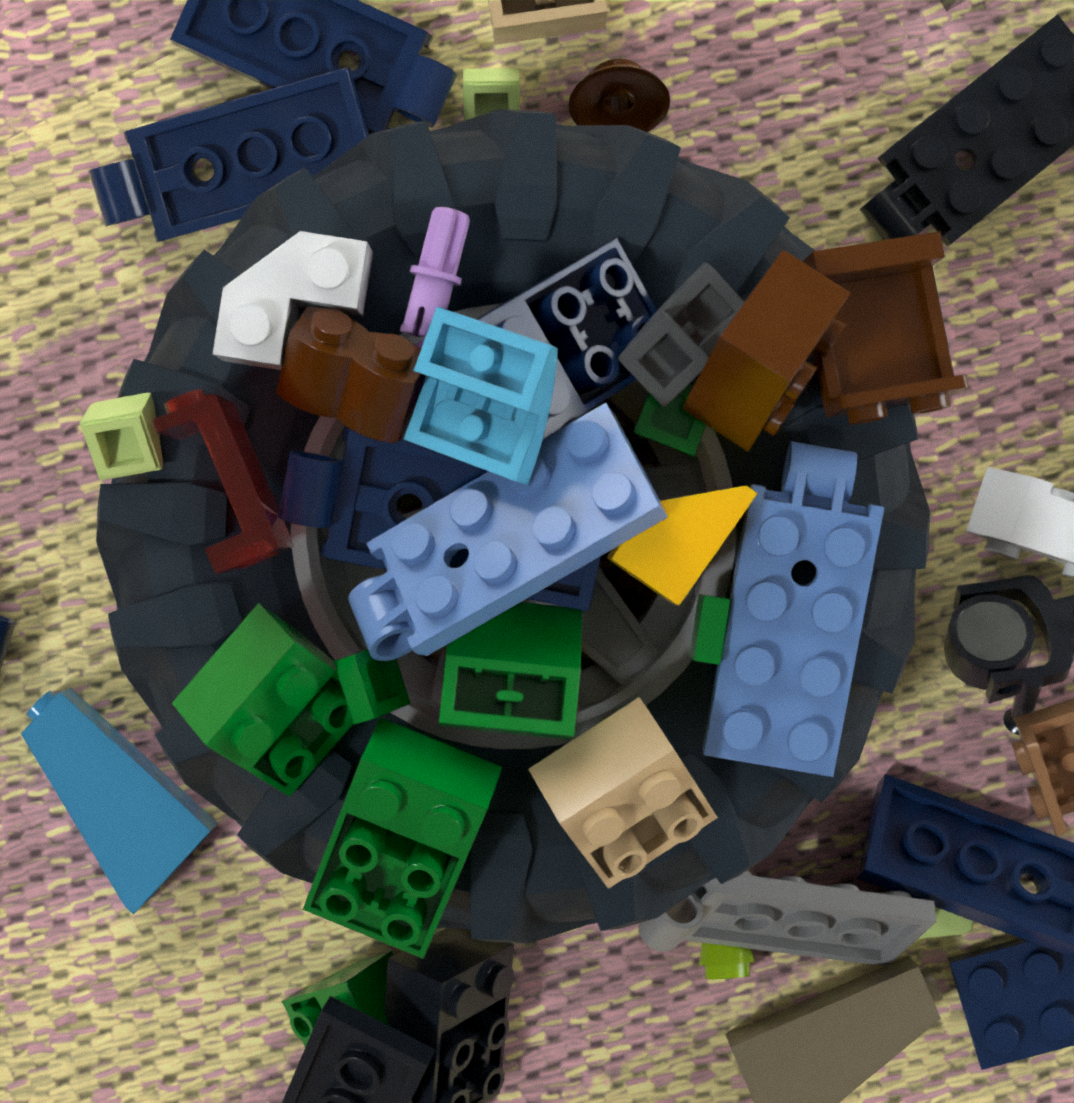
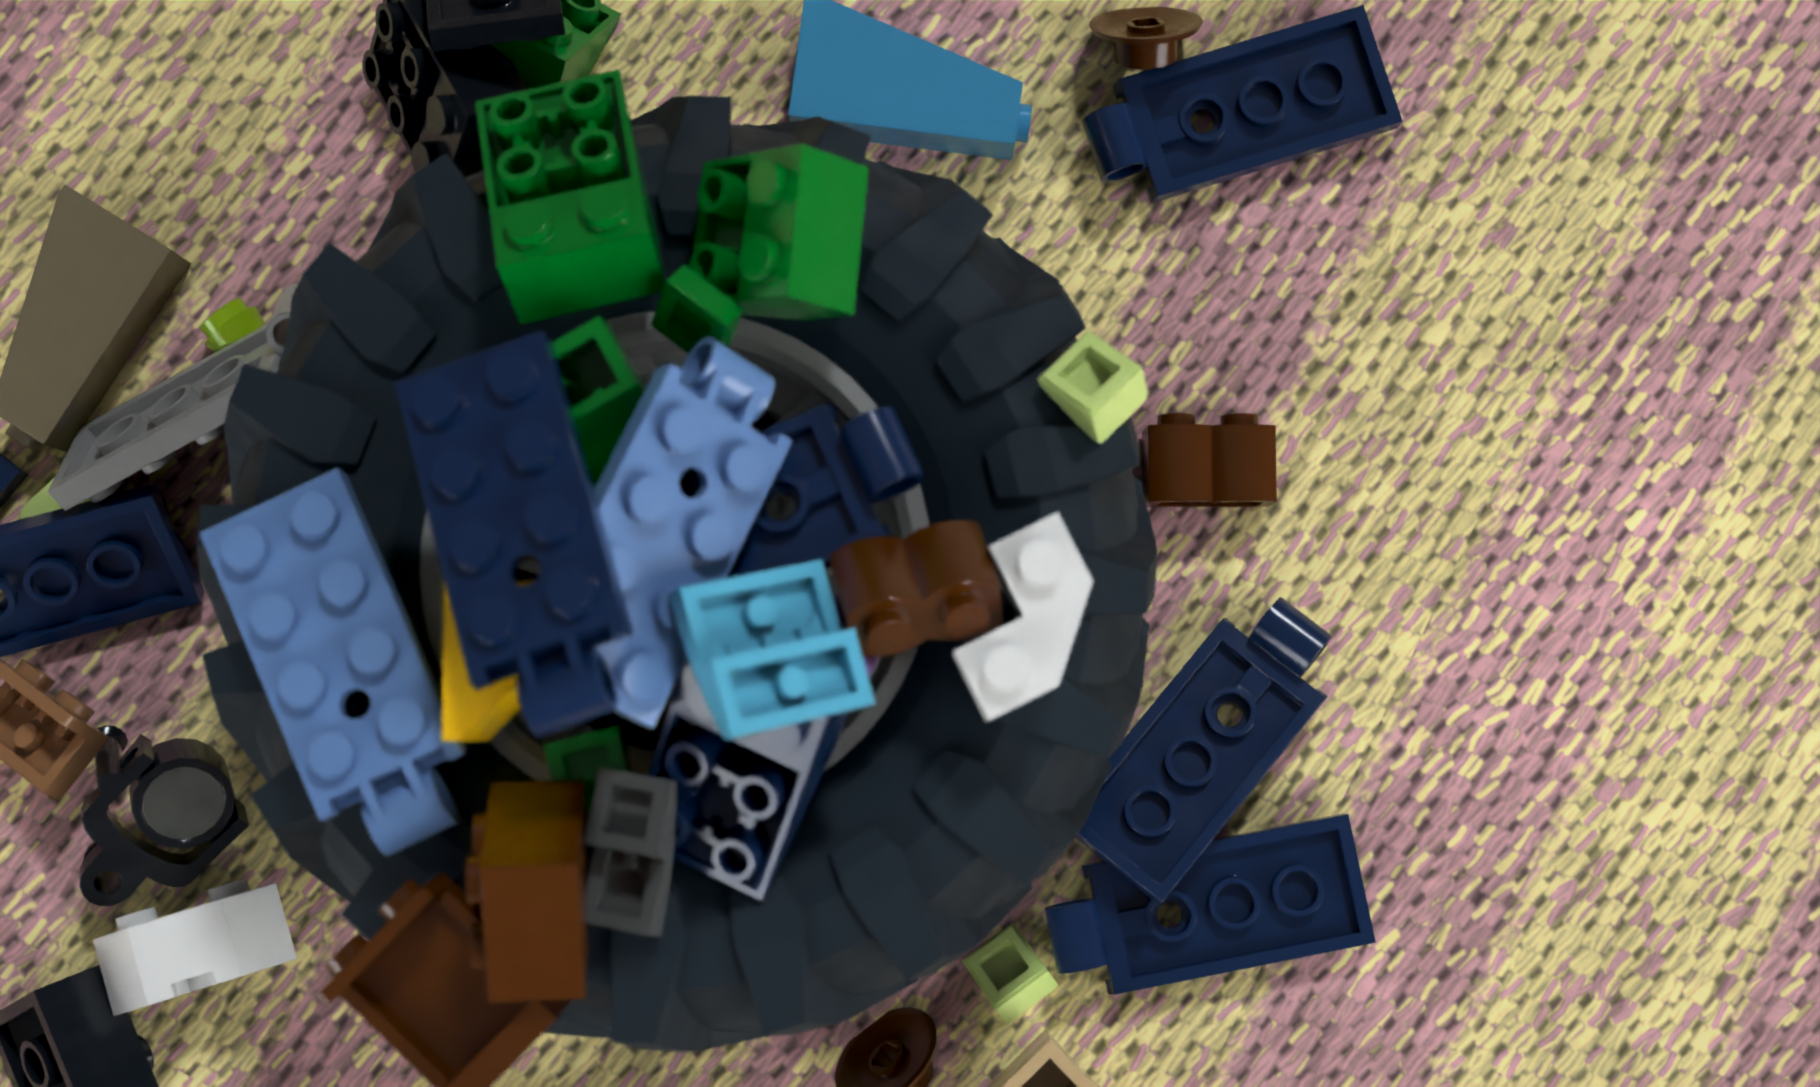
camera: 145 degrees right, 5 degrees down
clear red panel [152,389,295,574] -> none
lavender axle [400,207,470,338] -> none
tan slope [528,697,718,889] -> none
green tile [689,594,731,665] -> none
none -> dark blue hinge [394,330,634,737]
none -> reddish brown brick [1142,413,1277,507]

